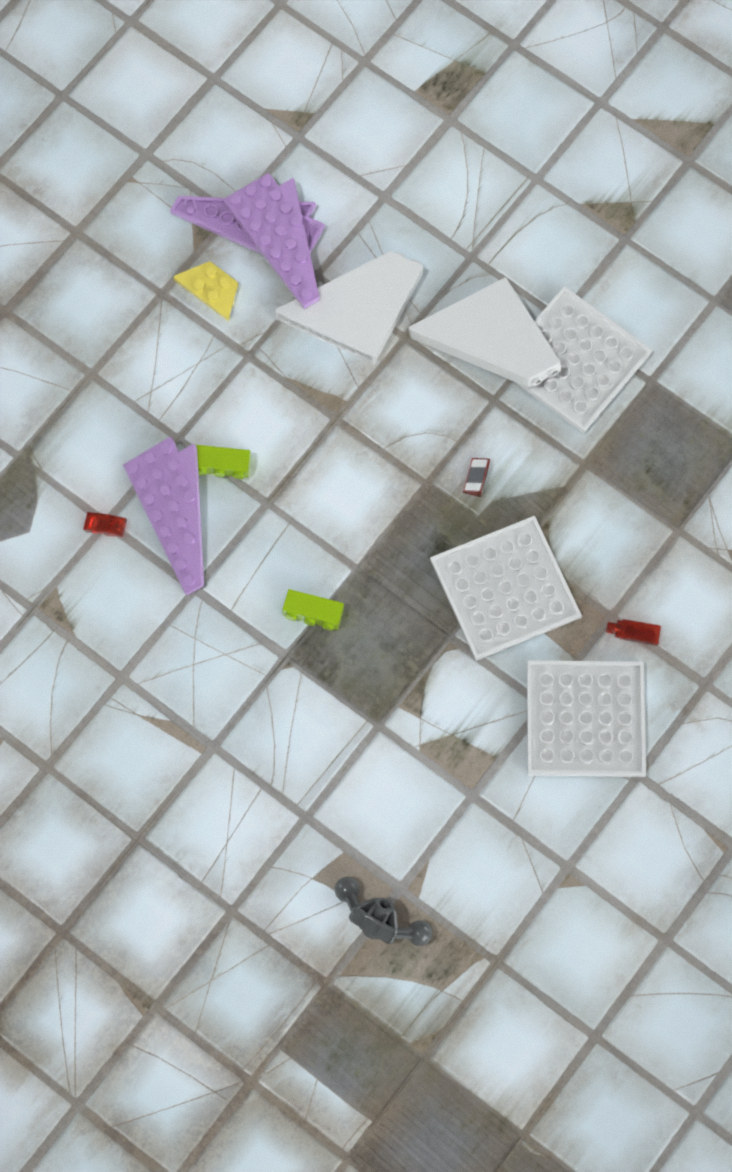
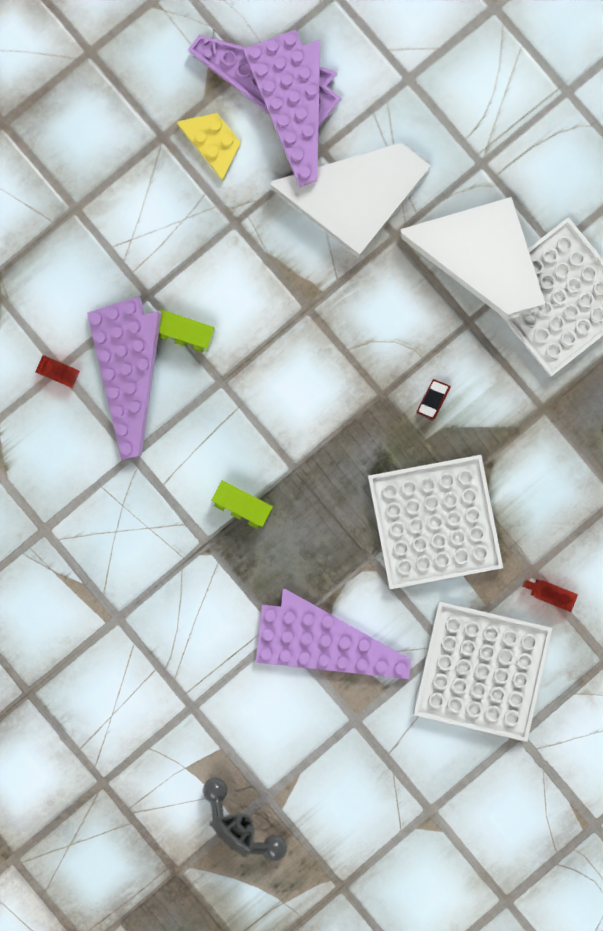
camera: 15 degrees right, 15 degrees up
none -> lavender wing [256,589,411,679]

